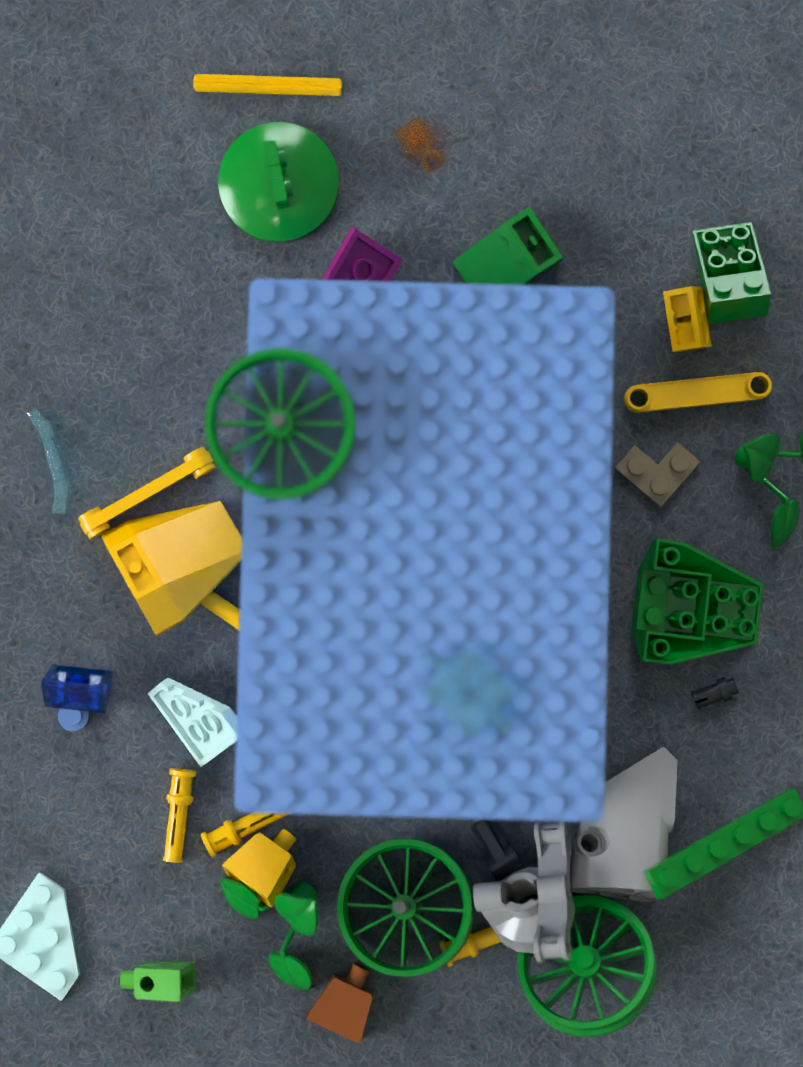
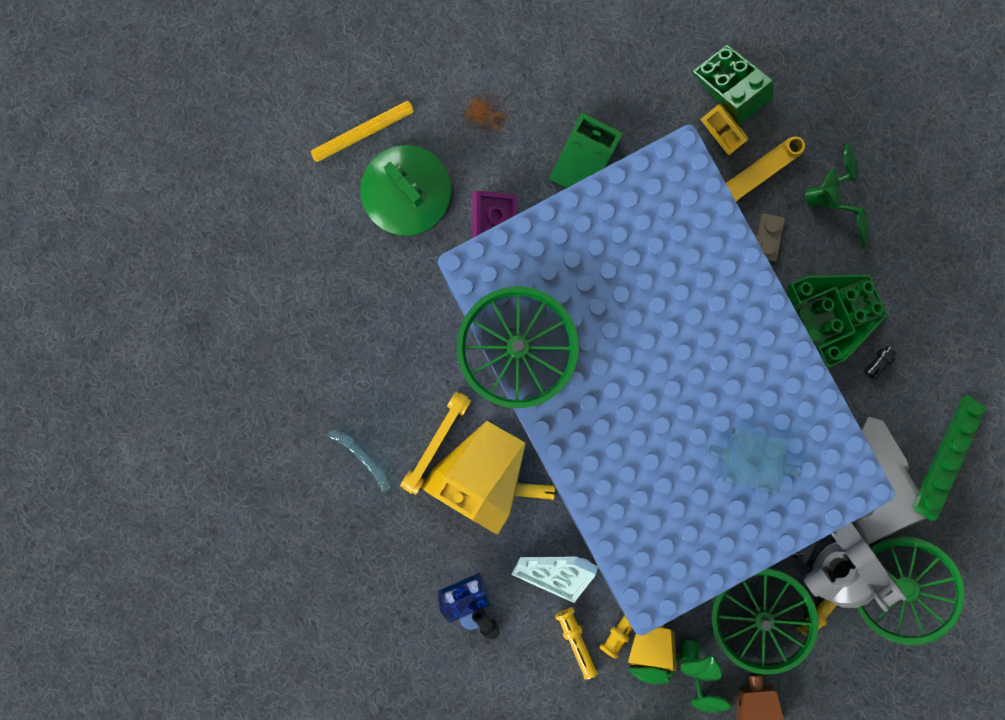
camera: 35 degrees left, 0 degrees up
none -> black animal [472,609,499,640]

